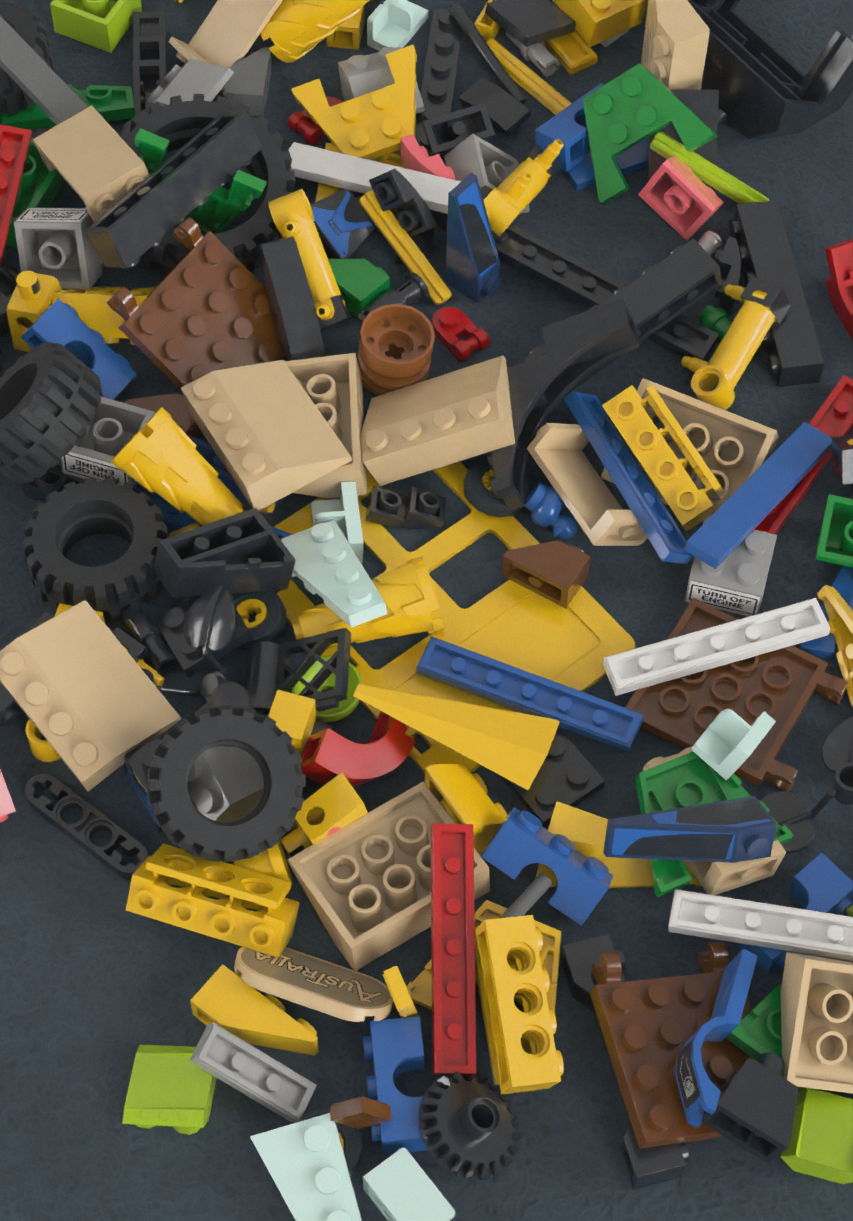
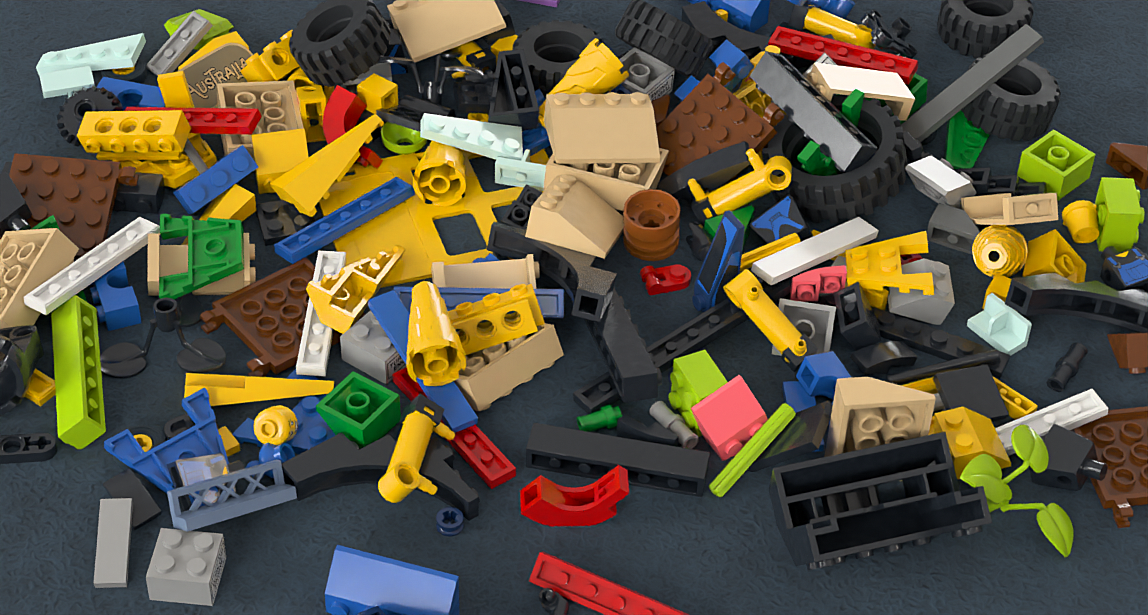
camera: 110 degrees right, 15 degrees down
reddish brown tile [330,1096,391,1129] -> none
black slope [369,168,437,237] -> none
reddish brown slope [502,540,591,608] -> none
green wing [583,63,717,204] -> none
slope [603,796,777,863] -> none
blue piece [675,949,758,1128] -> none
yellow piece [681,277,791,410] -> none
light aqua panel [691,709,776,781] -> none
none -> yellow wedge [306,245,405,334]
none -> yellow cone [406,281,466,386]
none -> lime brick [669,350,728,437]

